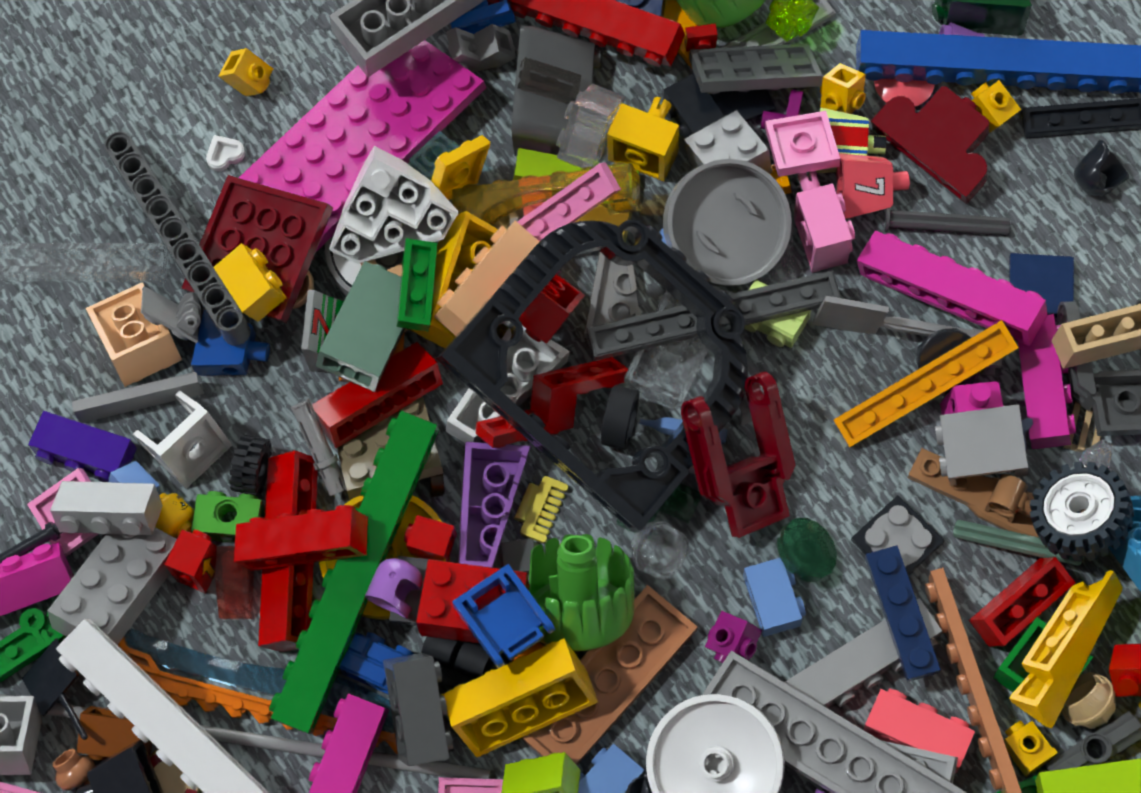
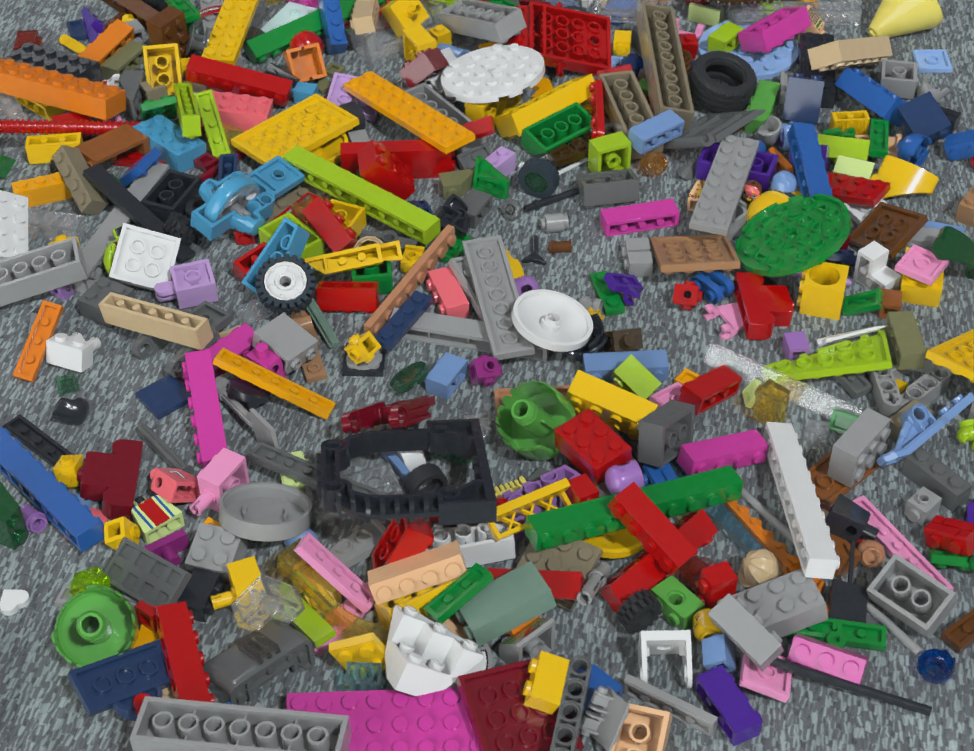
camera: 140 degrees left, 25 degrees down
blue container [452,564,555,669] -> none
bright pink plate [765,111,840,177] -> none
none -> yellow brick [344,331,382,365]
none -> yellow fence [486,478,572,542]
none -> tan piece [738,549,782,589]

